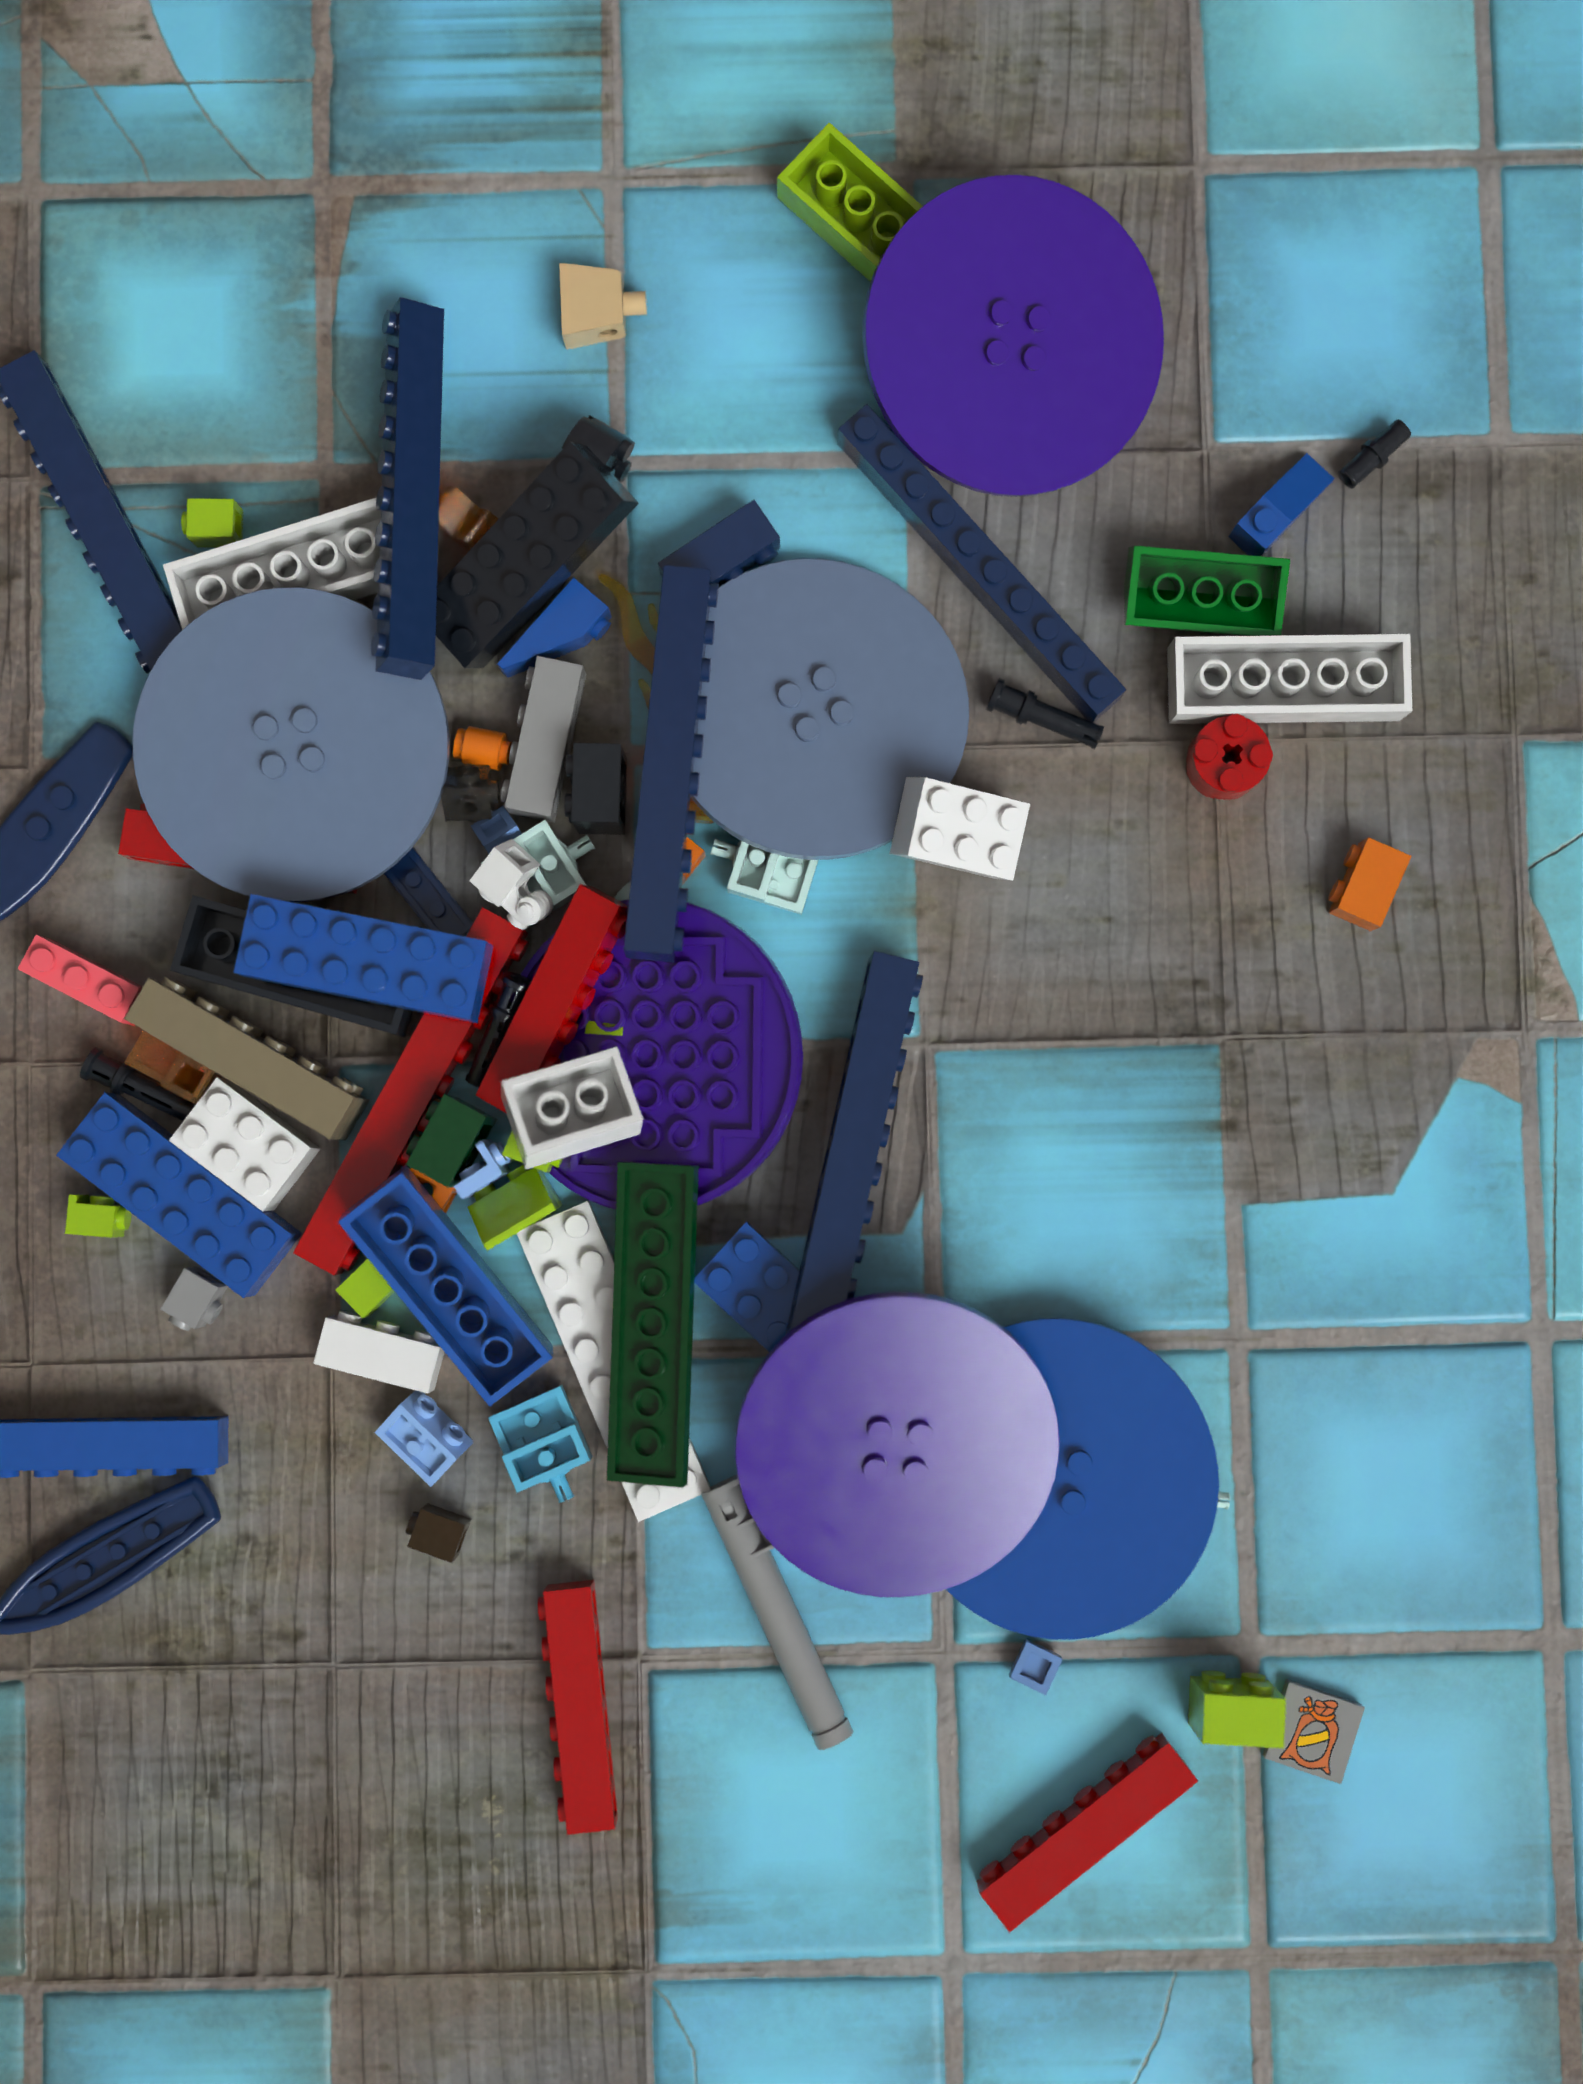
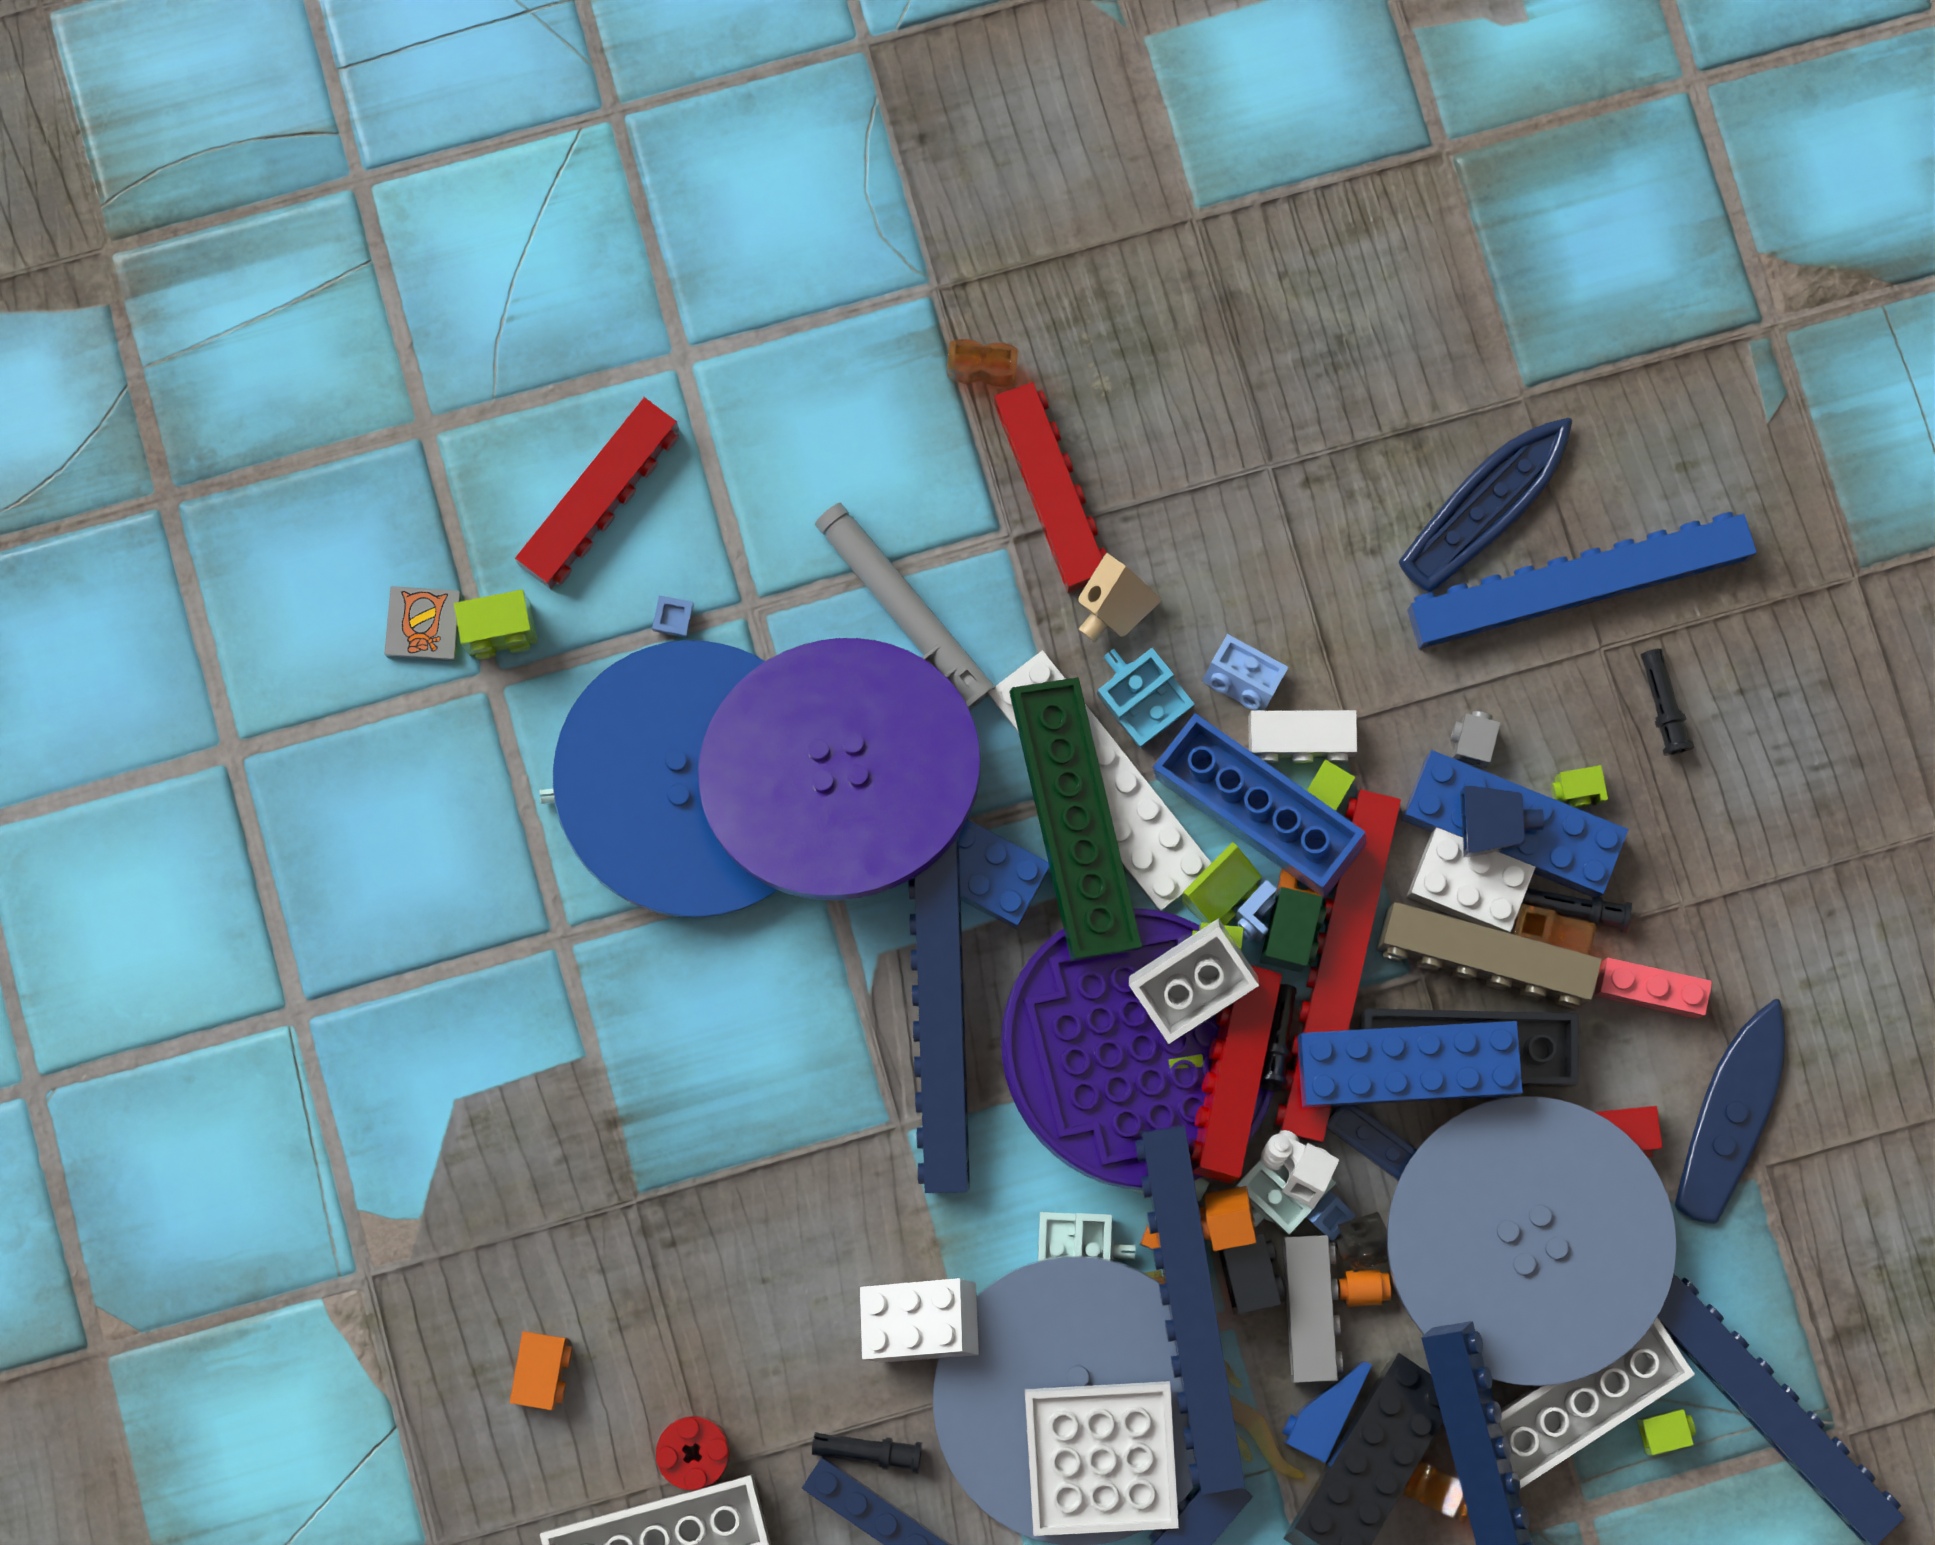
camera: 160 degrees right, 5 degrees down
dark brown brick [405,1503,471,1563] -> none
none -> clear orange brick [947,339,1018,387]
none -> white plate [1025,1381,1179,1536]
none -> tan torso [1079,553,1162,642]
none -> orange brick [1200,1186,1256,1251]
none -> dark blue torso [1460,786,1544,857]

